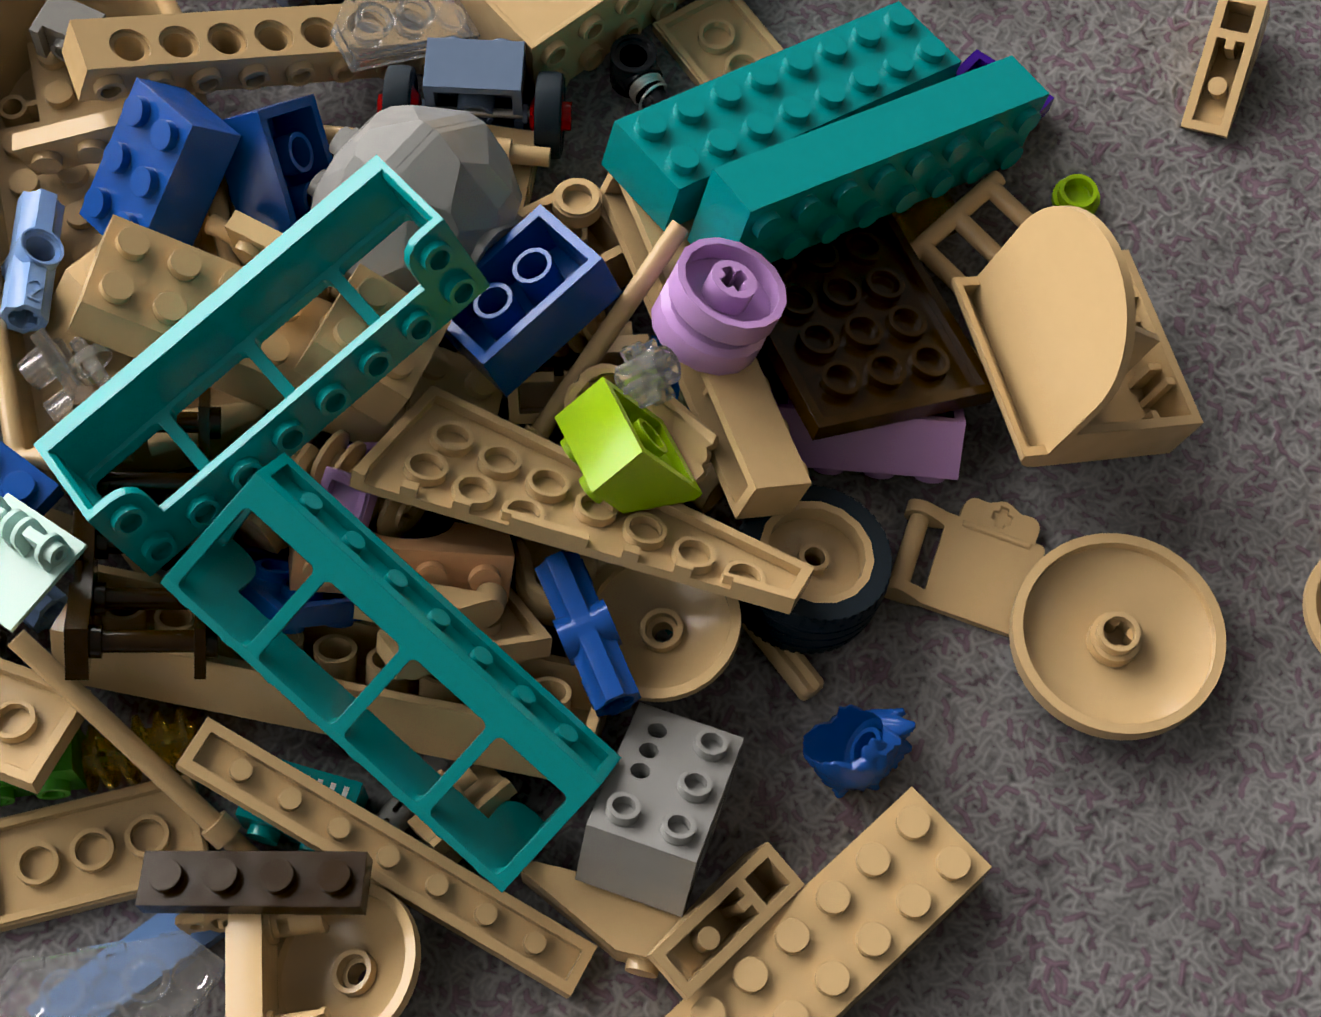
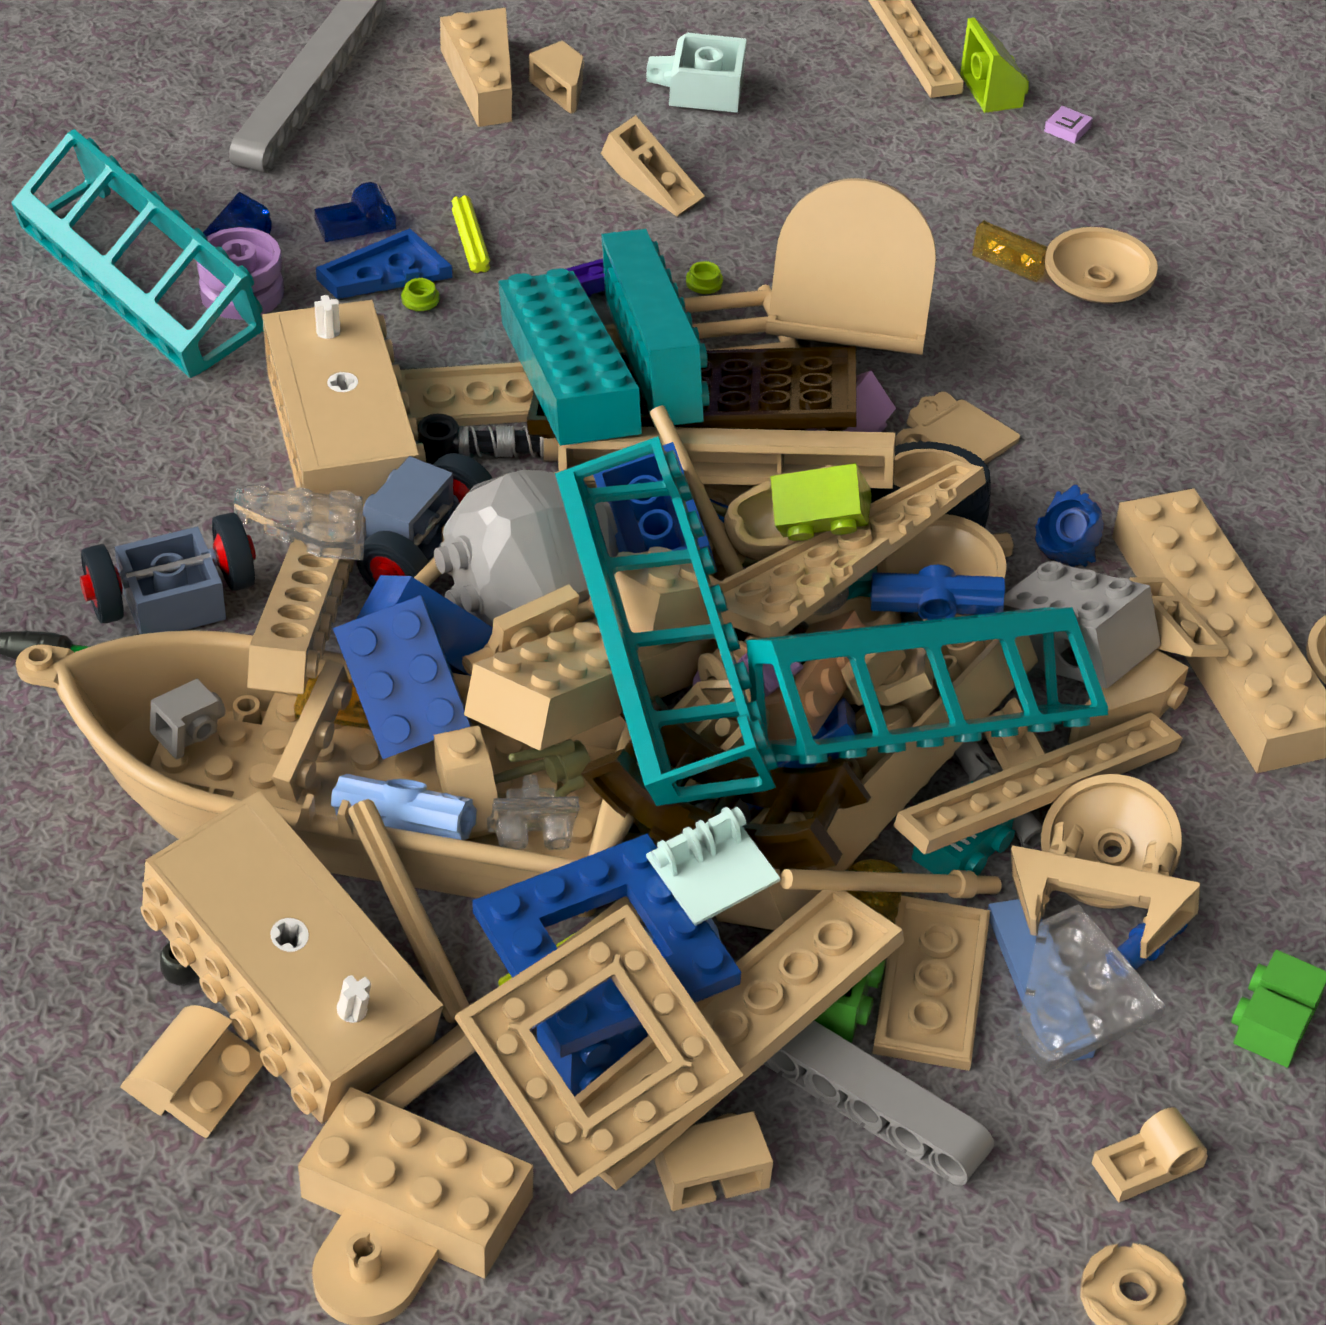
camera: 65 degrees left, 20 degrees down
dark brown plate [135,851,373,915] -> none
clear gear [614,339,681,409] -> none
lavender wheel [651,237,787,376] -> none
tan dish [1009,533,1226,741] -> none

